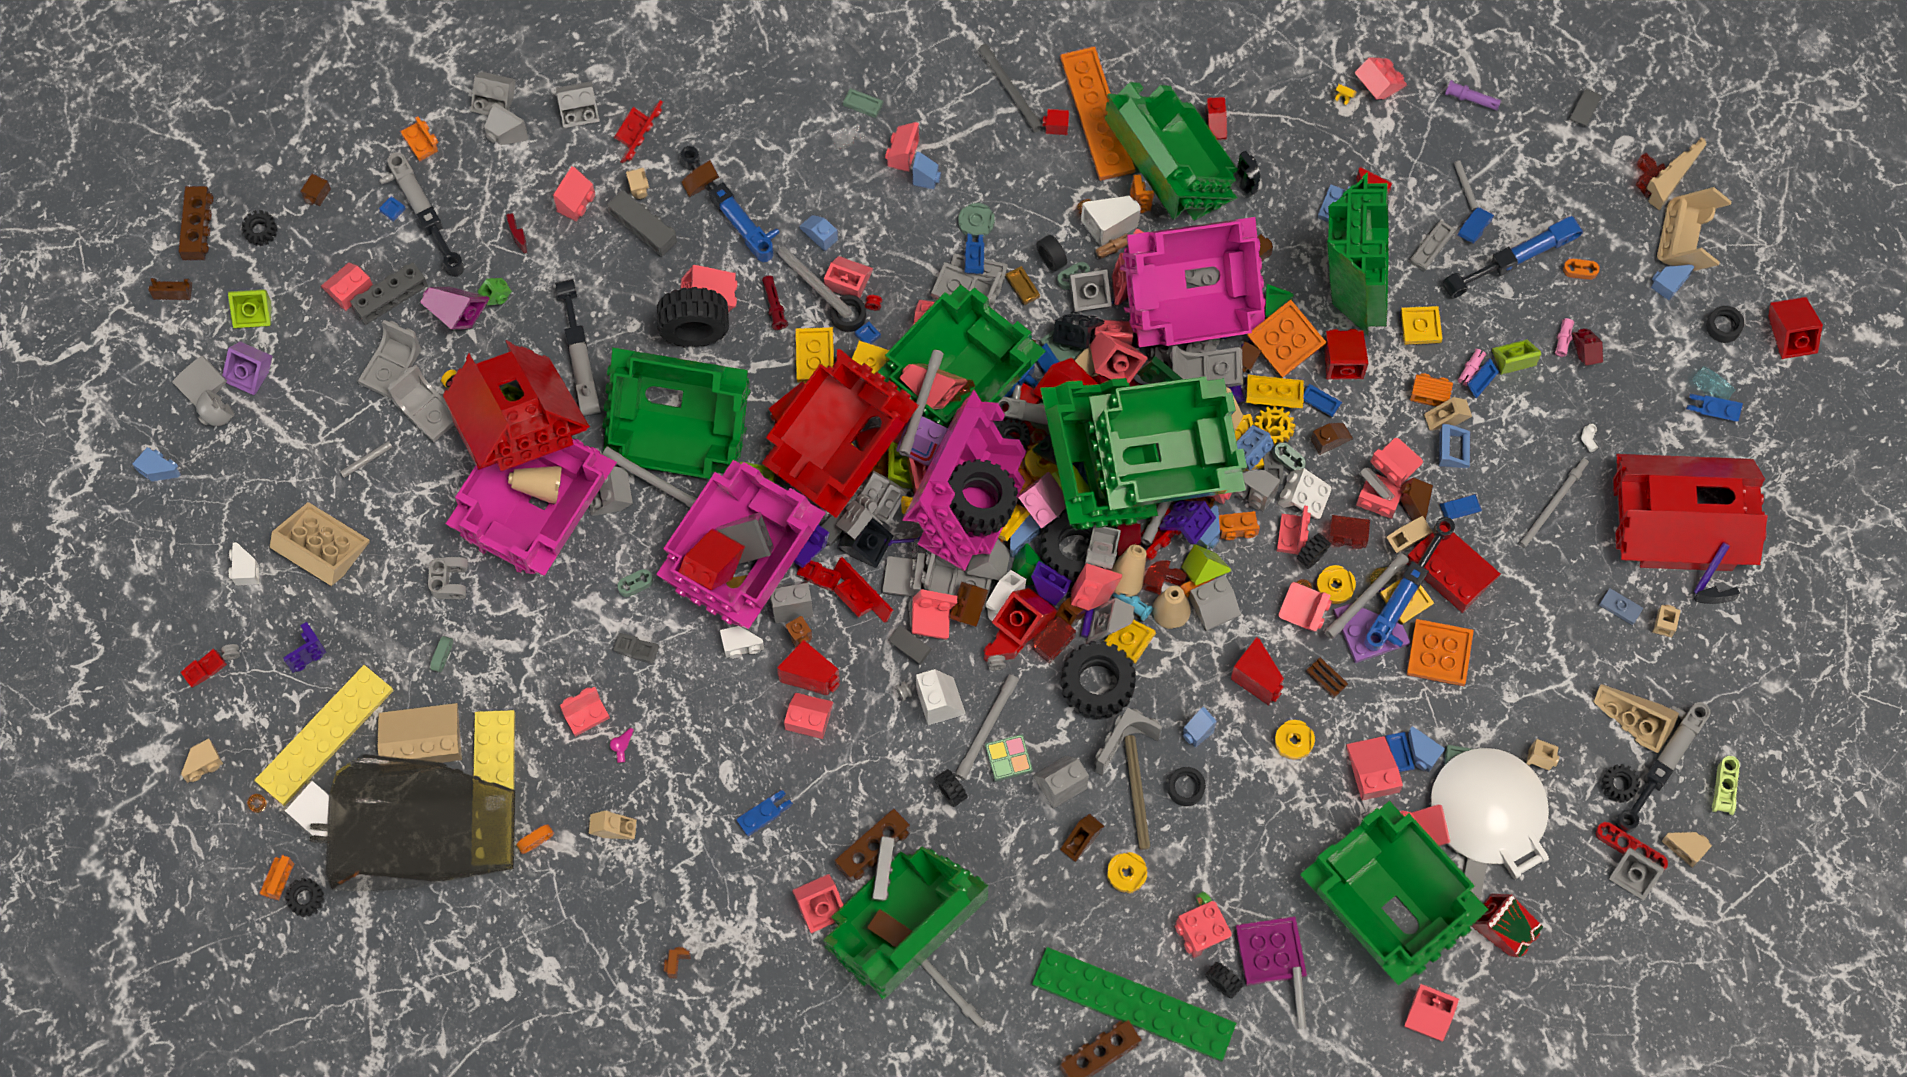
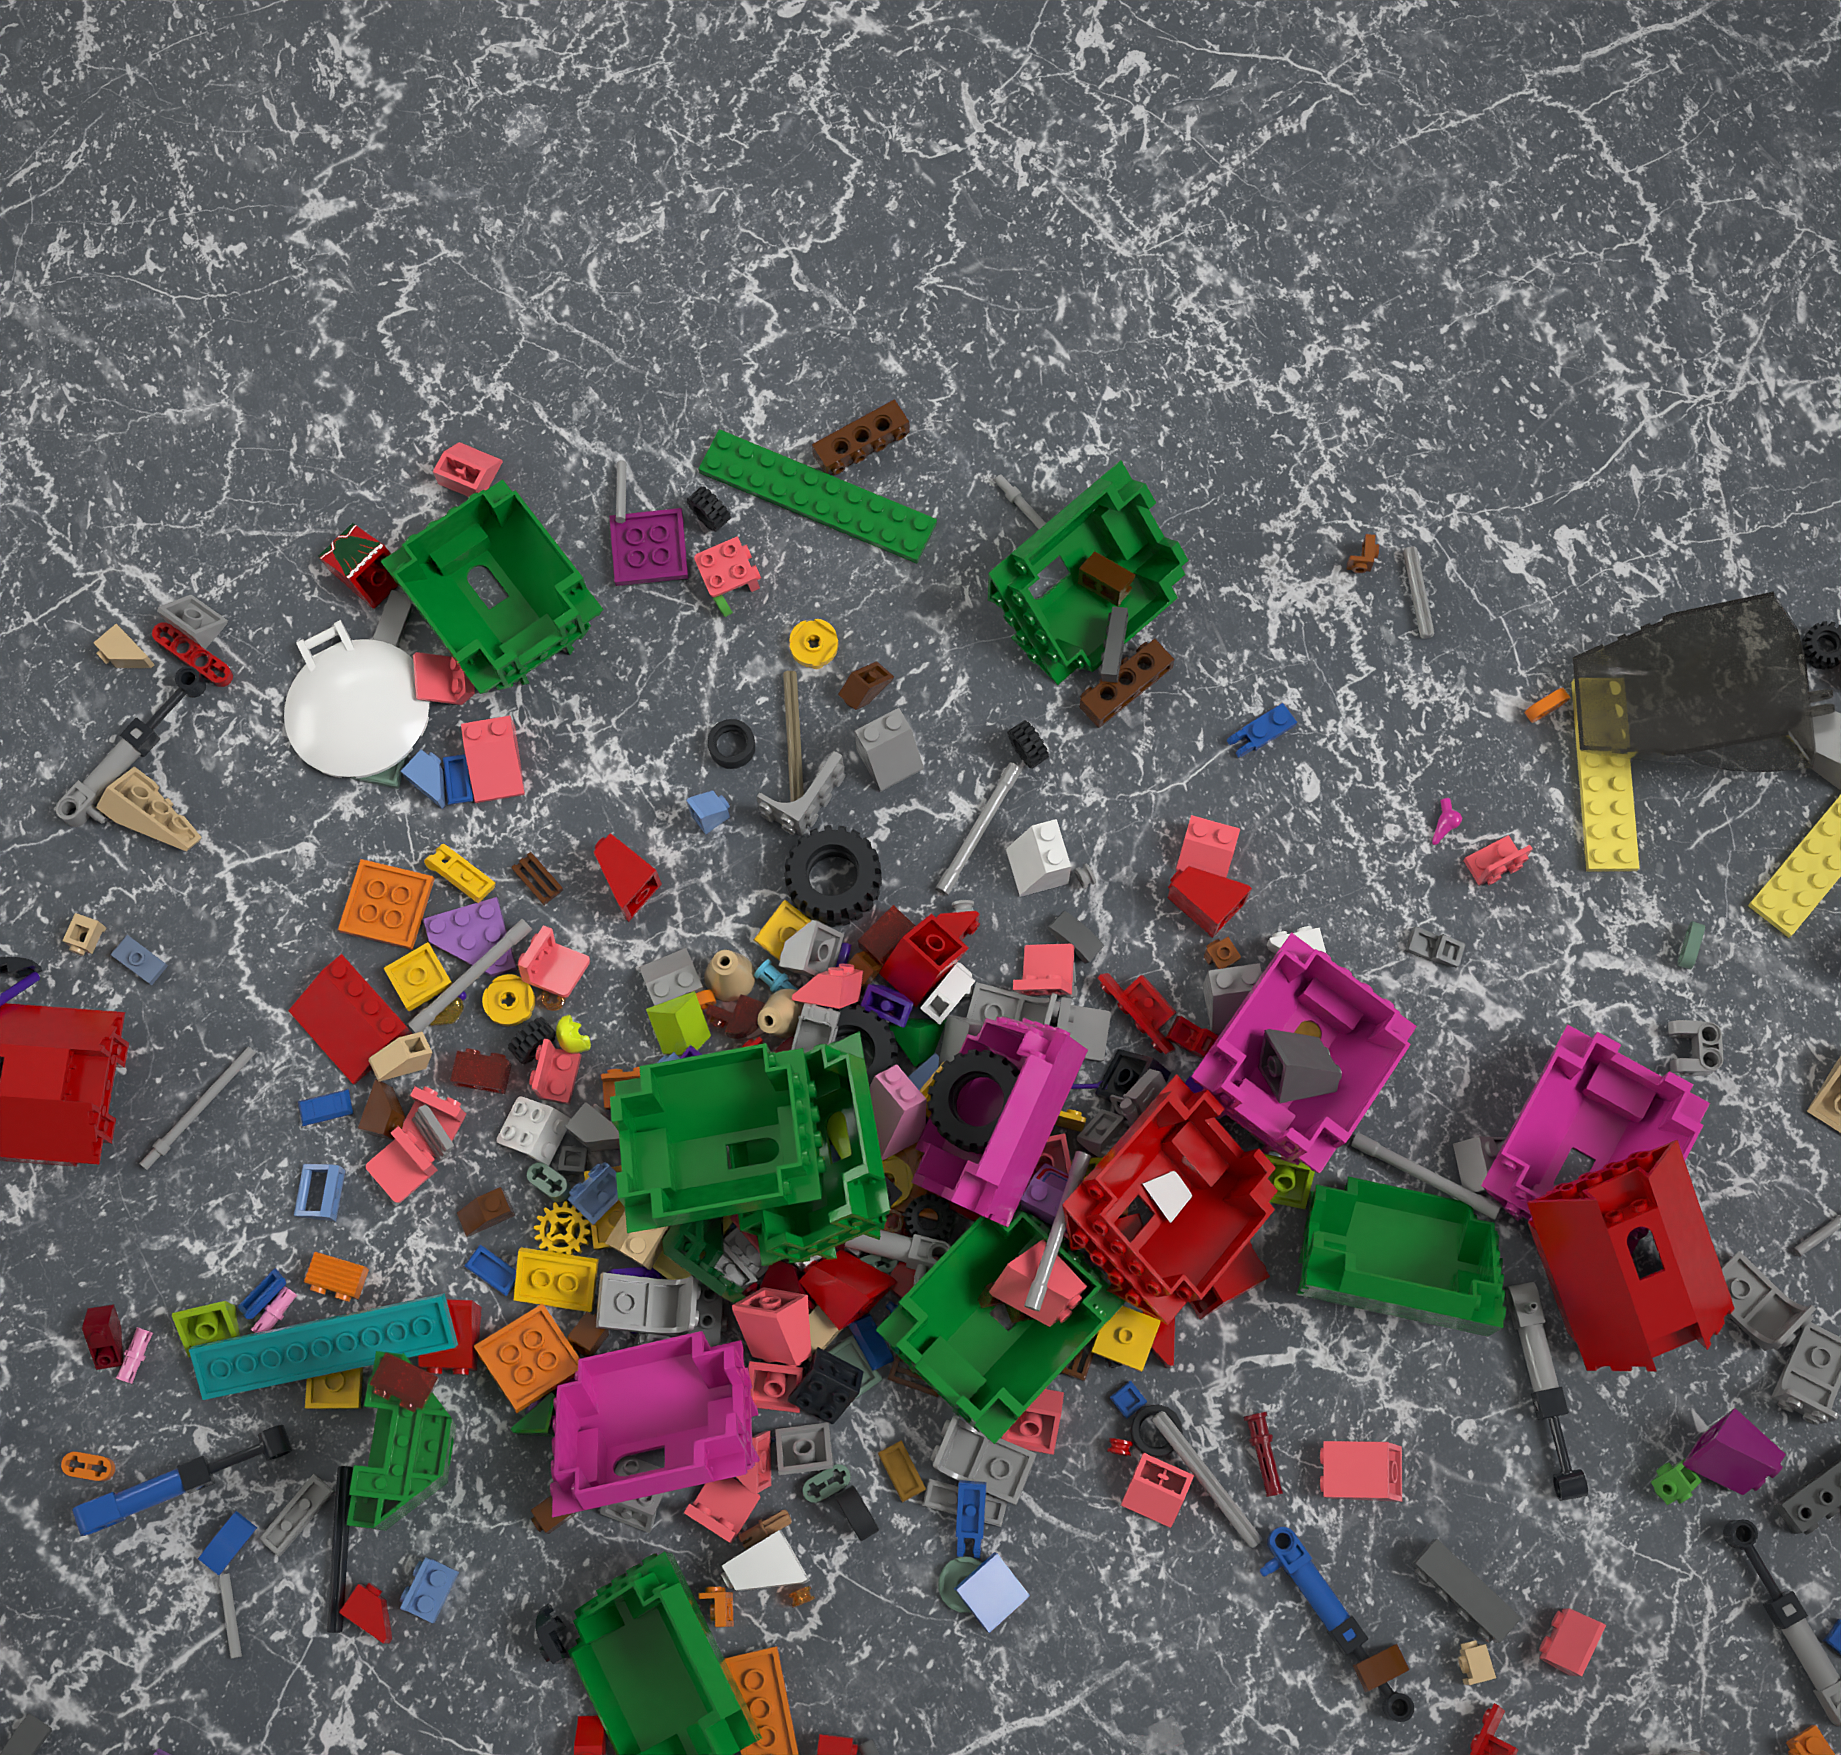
camera: 175 degrees left, 5 degrees up
tan slope [378,703,462,770] -> none
yellow tile [441,369,457,388] -> none
dark red slope [506,213,527,253] -> none
tan cone [508,466,562,504] -> none
tan slope [589,811,637,840] -> none
sand green beam [617,569,653,597] -> none
black tyre [657,287,729,347] -> none
red slope [679,528,745,590] -> none
coral slope [792,874,843,933] -> none
yellow plate [796,327,834,383] -> none
medium blue slope [799,215,838,251] -> none
coral slope [885,122,919,172] -> none
medium blue slope [913,152,941,189] -> none
reddish brown hinge [949,581,988,627] -> none
tile [985,734,1033,782] -> none
yellow plate [1275,720,1315,760] -> none
blue piece [1364,517,1455,651] -> none
tan slope [1424,397,1472,431] -> none
tan brick [1526,739,1559,771] -> none
white arm [1581,424,1598,453] -> none
black tyre [1601,764,1640,803] -> none
yellowish green piece [1712,756,1740,815] -> none
none -> teal plate [189,1293,458,1400]
none -> black axle [327,1466,353,1633]
none -> clear red brick [369,1352,439,1413]
none -> yellow plate [424,844,496,903]
none -> neon yellow hair [556,1015,591,1054]
none -> tile [954,1552,1030,1633]
none -> white sticker [1143,1171,1192,1223]
none -> light grey axle [1403,546,1434,639]

